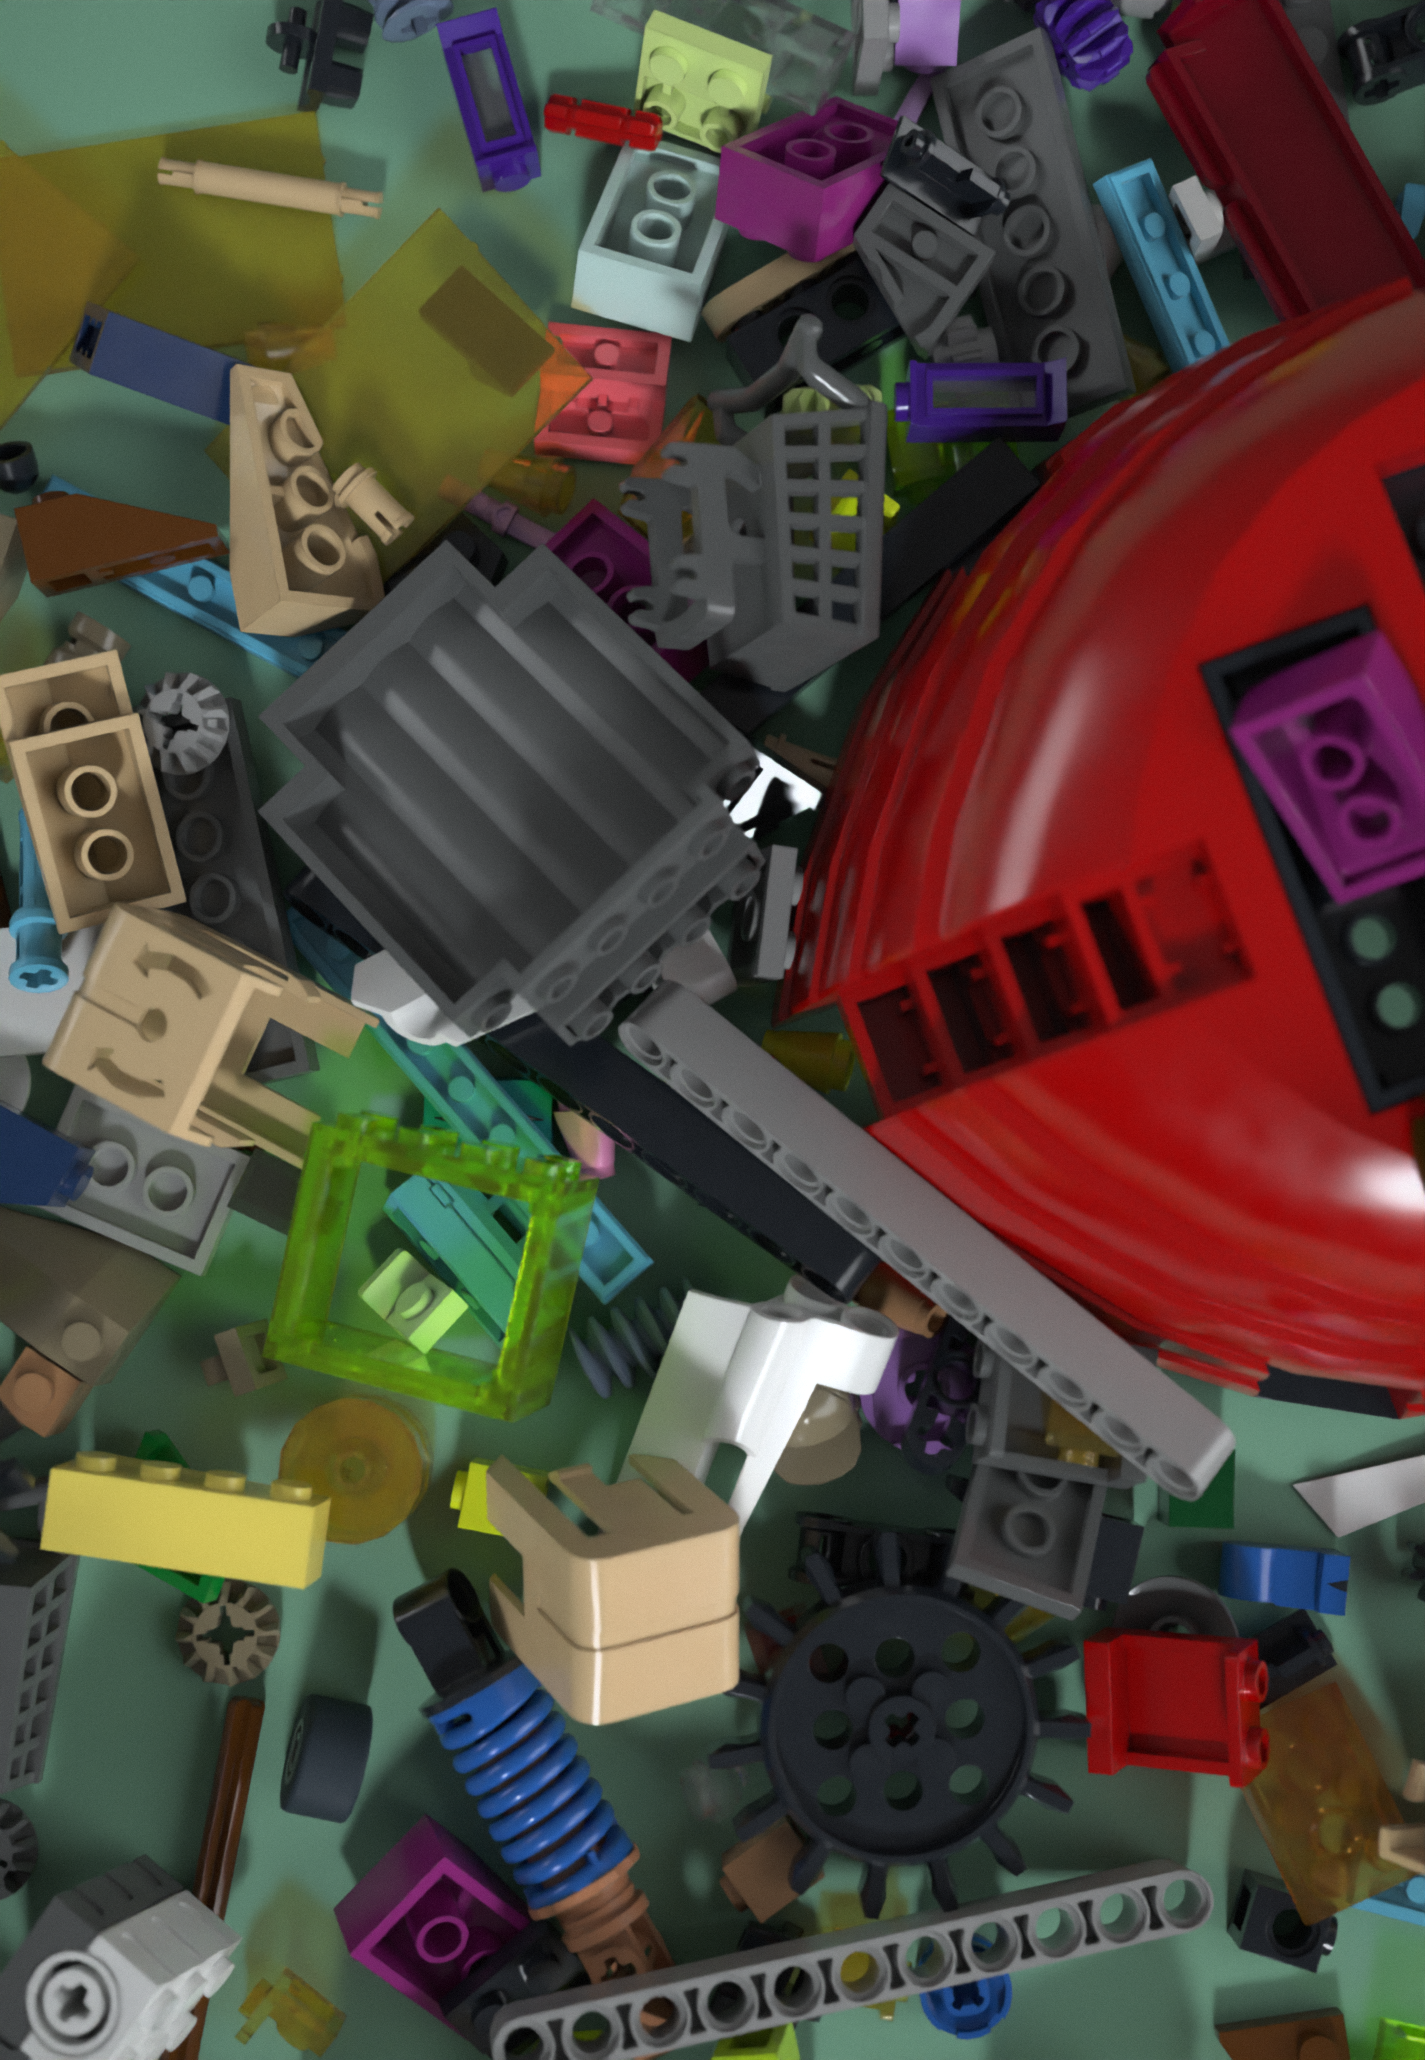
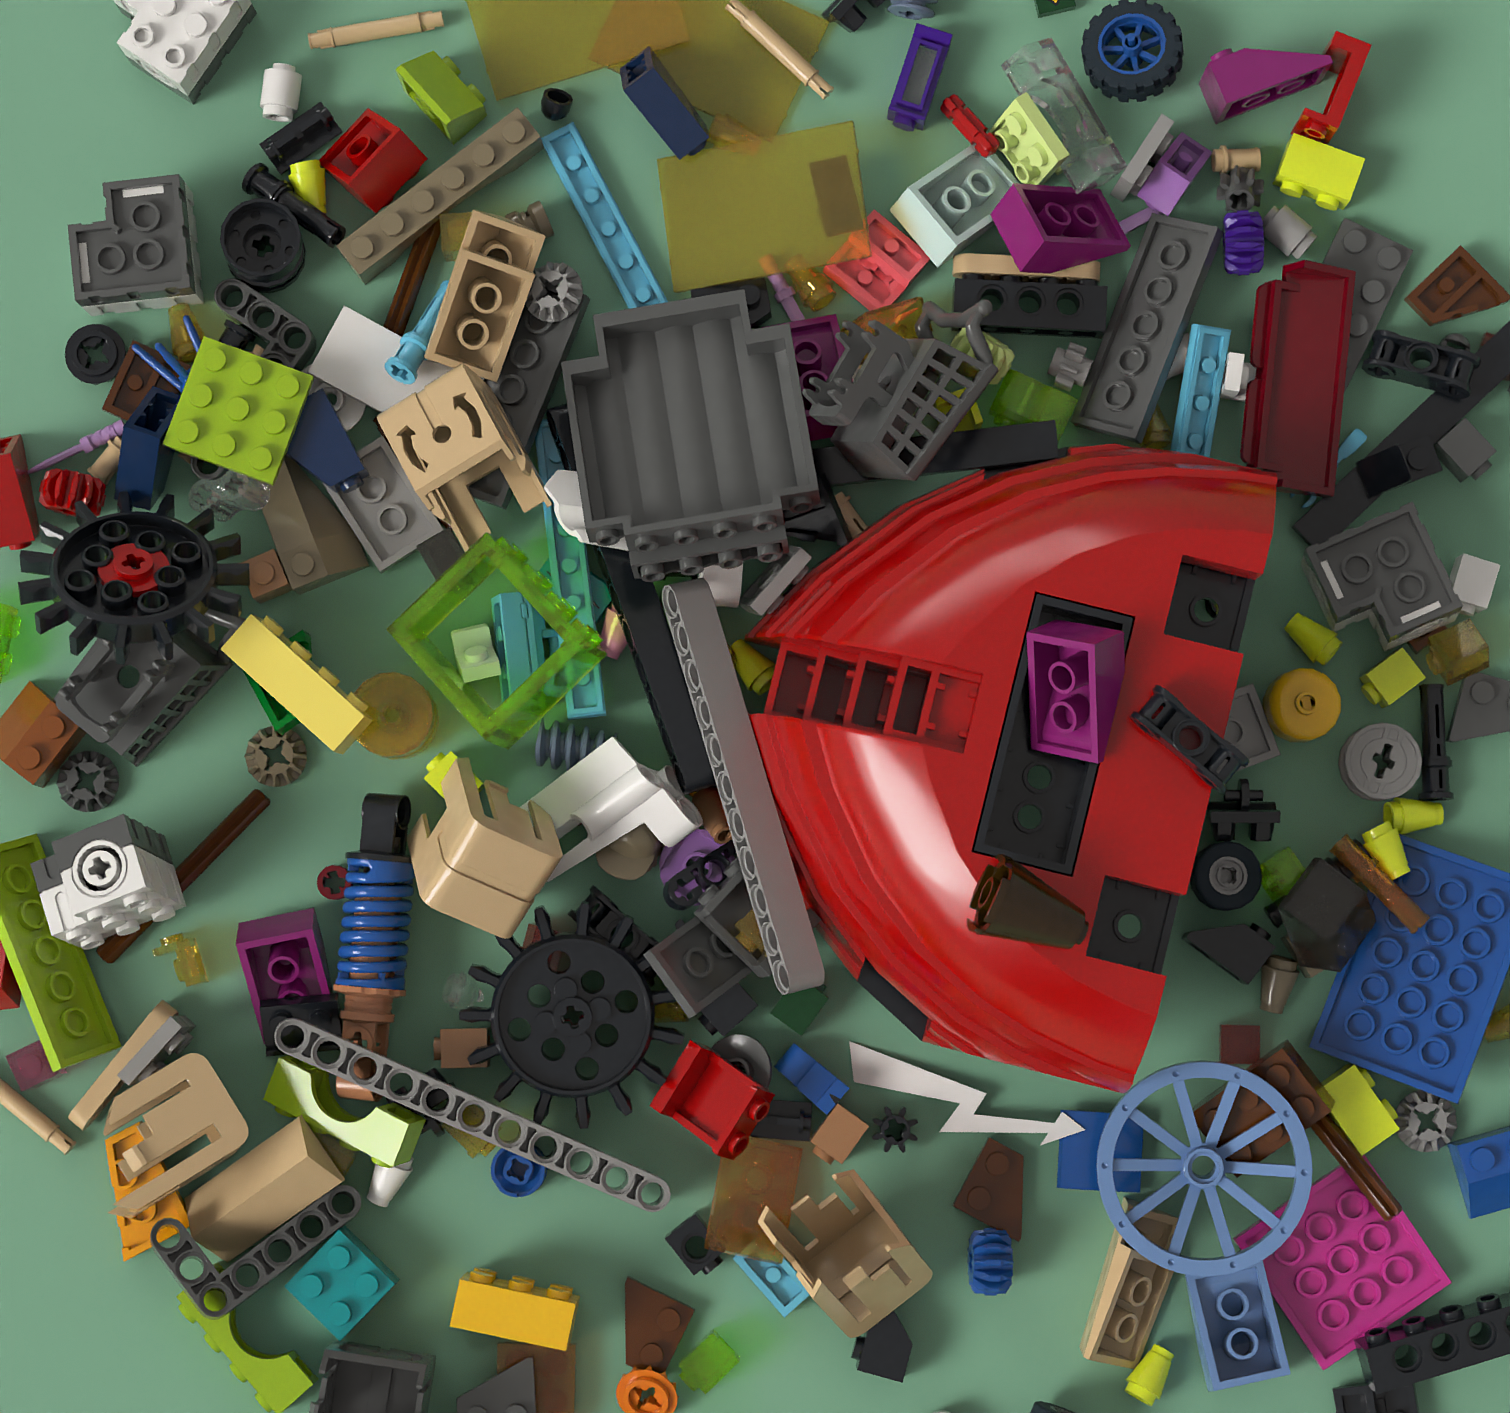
camera: 35 degrees right, 0 degrees up
reddish brown slope [14,491,230,598] -> none
dark tan tile [199,1318,288,1397] -> none
tan wedge [230,364,385,637] -> none
black wheel [280,1694,373,1823] -> none
tan pin [332,462,415,546] -> none
dark grey wing [853,183,996,360] -> none
black hinge [879,116,1010,237] -> none
dark purple window [894,357,1068,443] -> none
none -> dark red bush [317,865,353,900]
none -> medium nougat brick [810,1103,869,1165]

